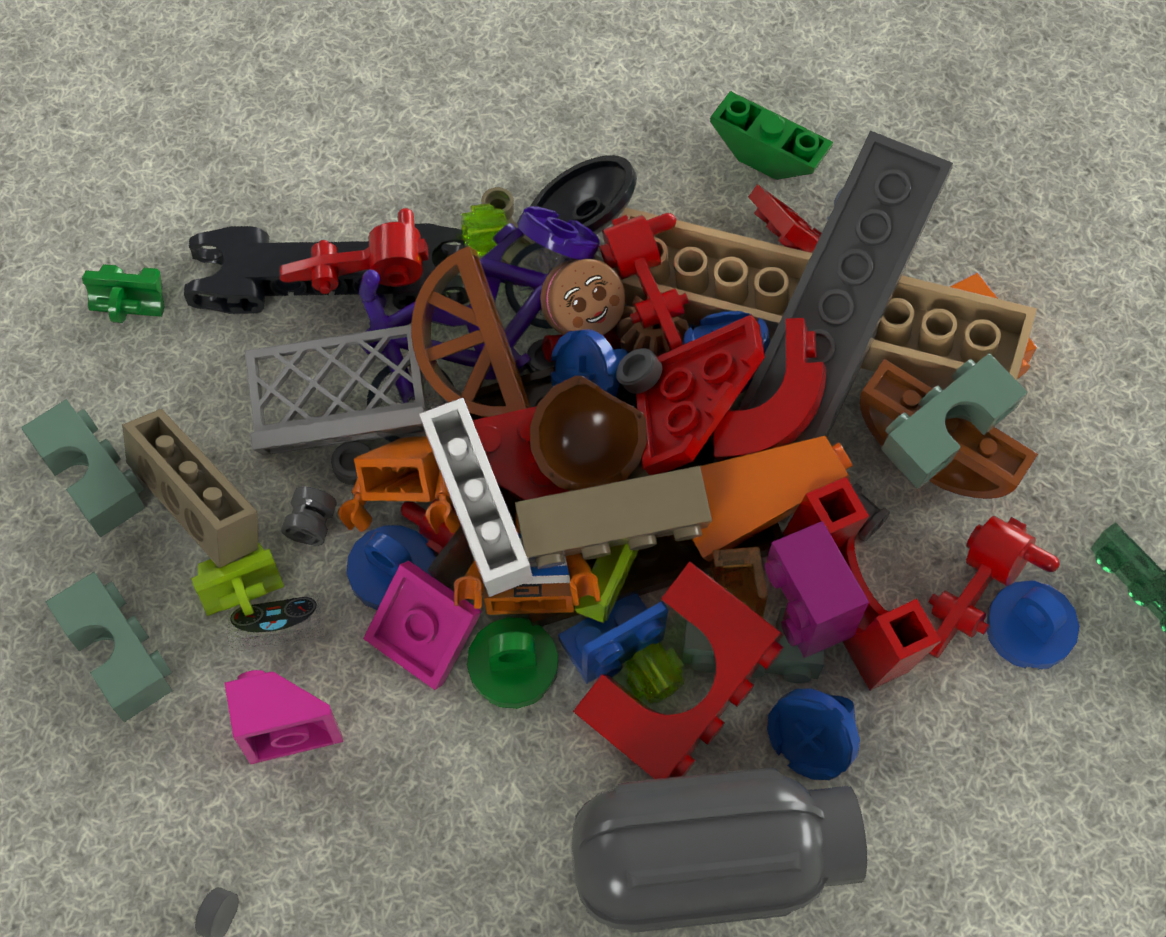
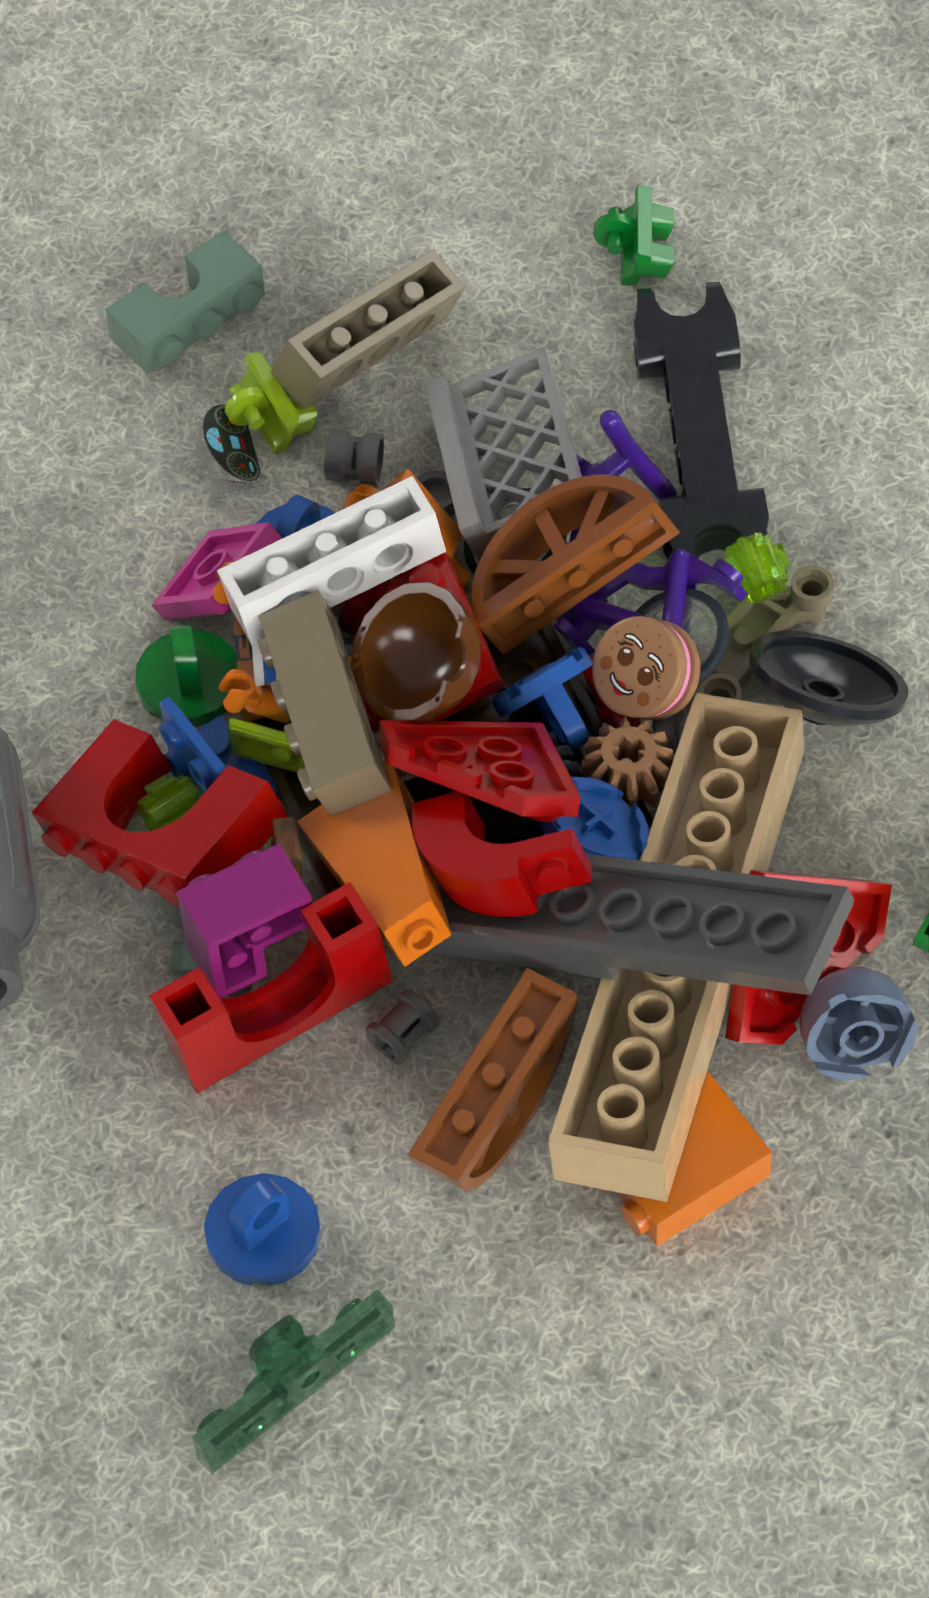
camera: 90 degrees right, 5 degrees down
sand green arch [21,399,145,538] -> none
dark pink slope [224,670,343,764] -> none
red piece [279,208,429,294] -> none
dark purple tile [517,206,600,260] -> none
red piece [599,213,689,350] -> none
dark grey tile [616,348,662,394] -> none
blue tile [767,688,860,780] -> none
sand green arch [881,353,1028,489] -> none
red piece [928,516,1060,658] -> none

